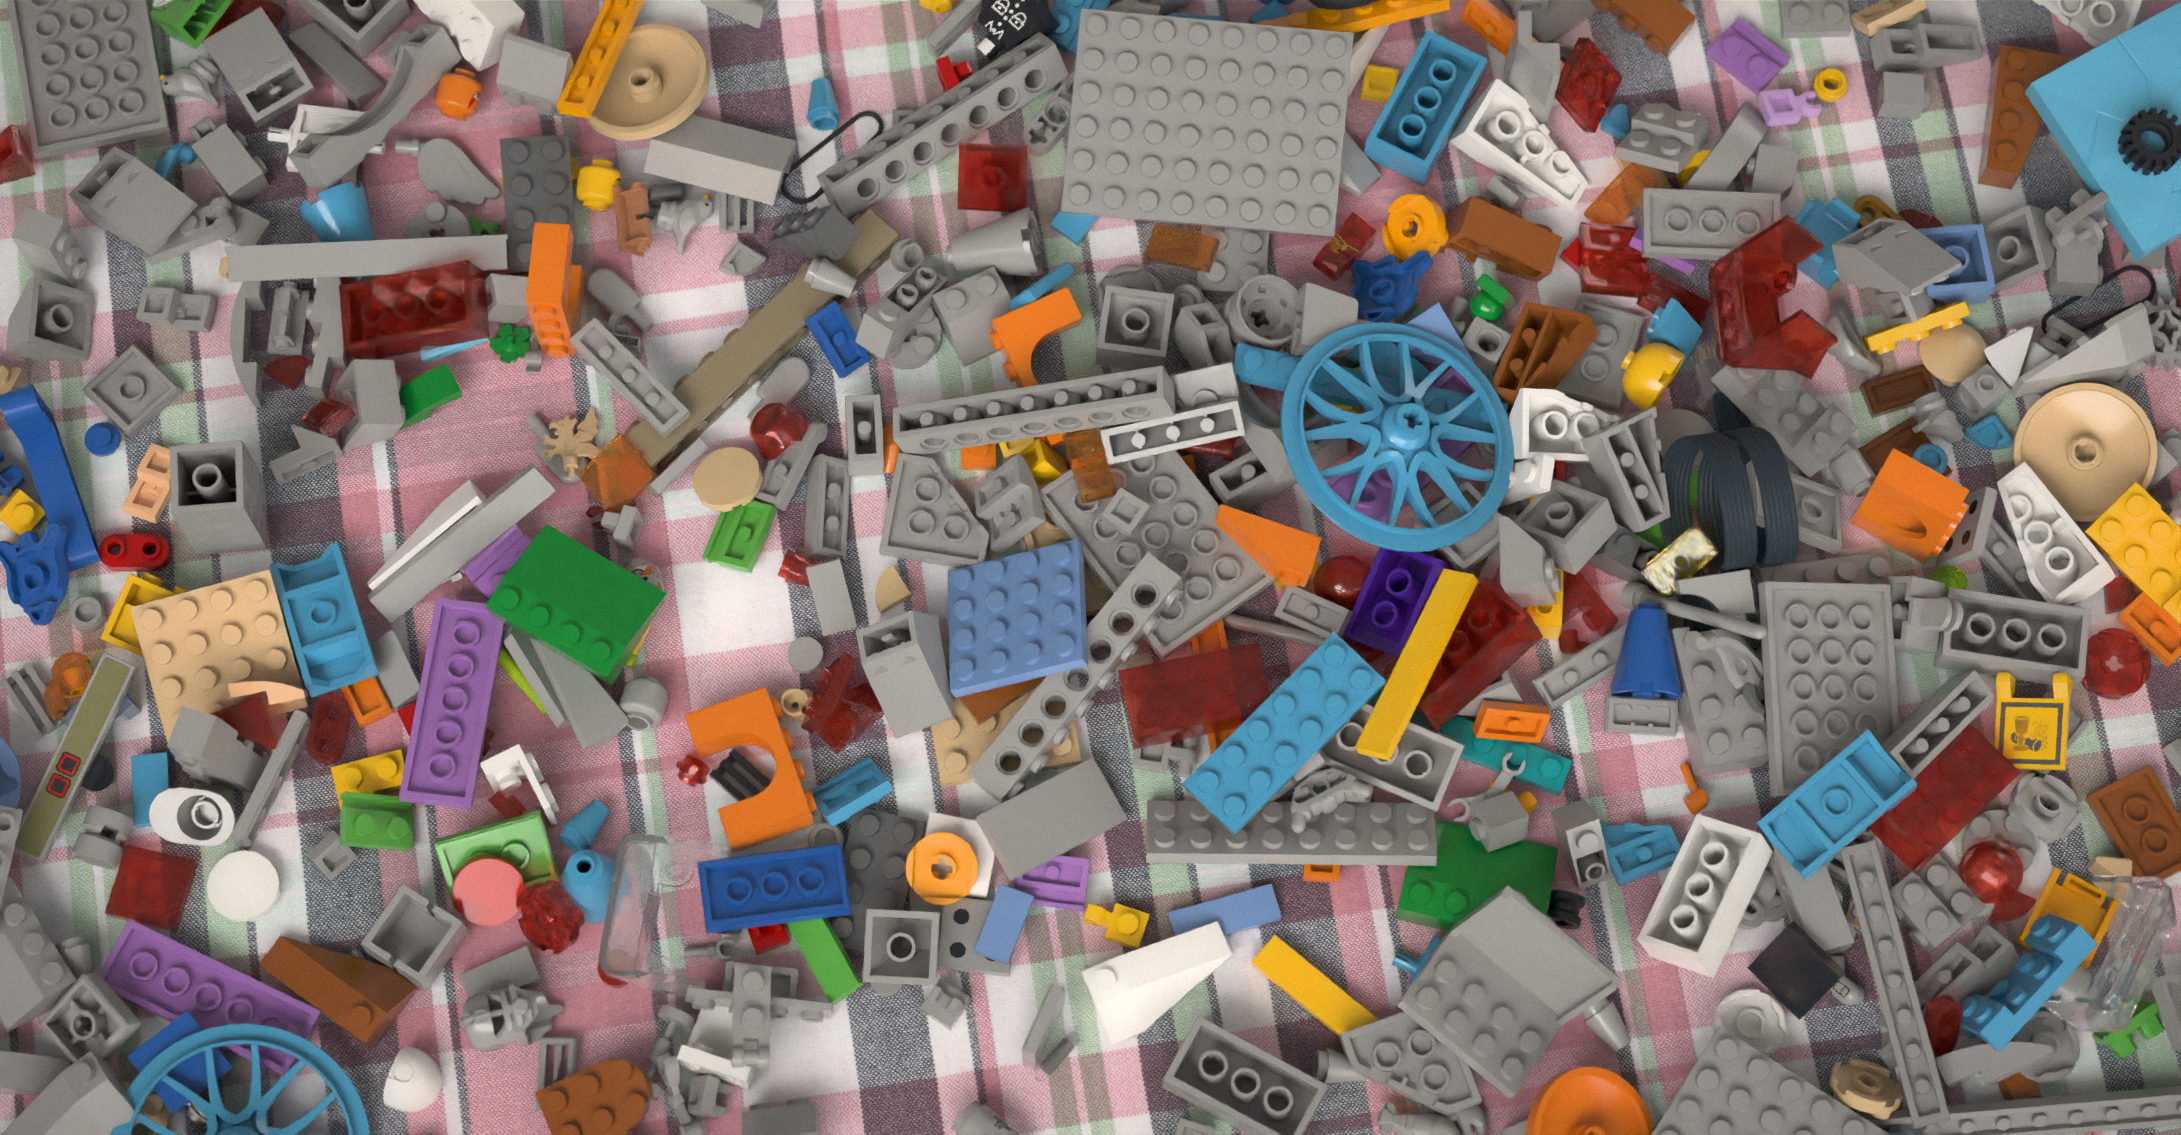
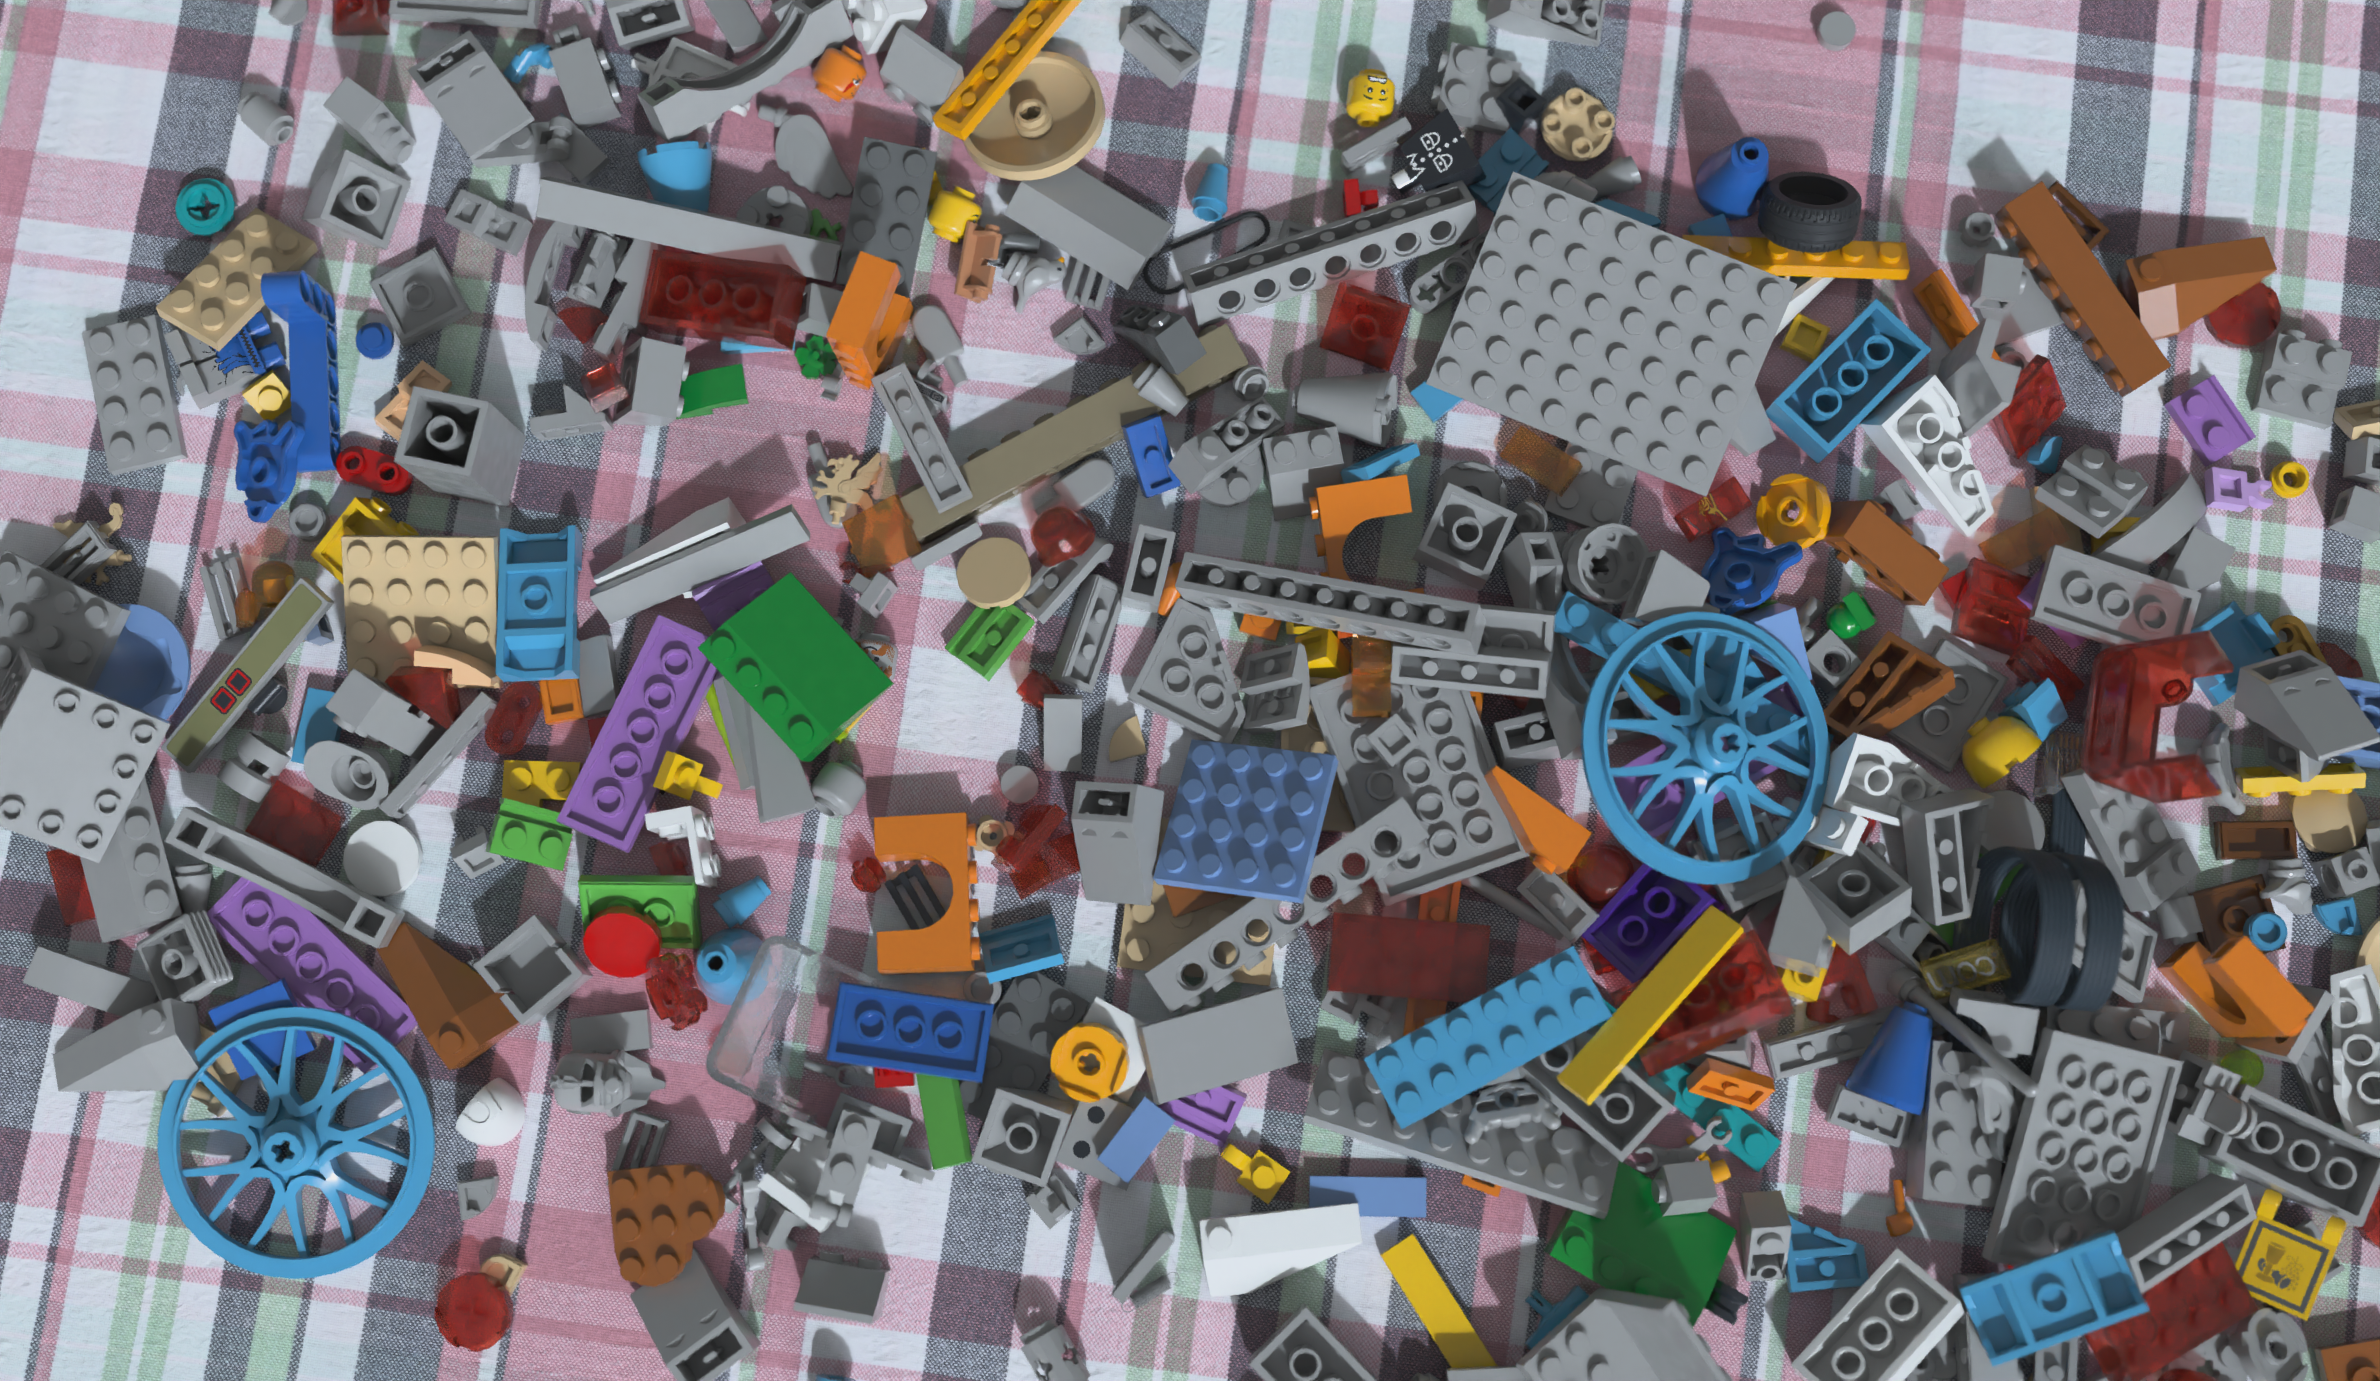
camera: 20 degrees right, 10 degrees up
none -> light grey arch [164,807,405,949]
none -> yellow plate [653,751,723,801]

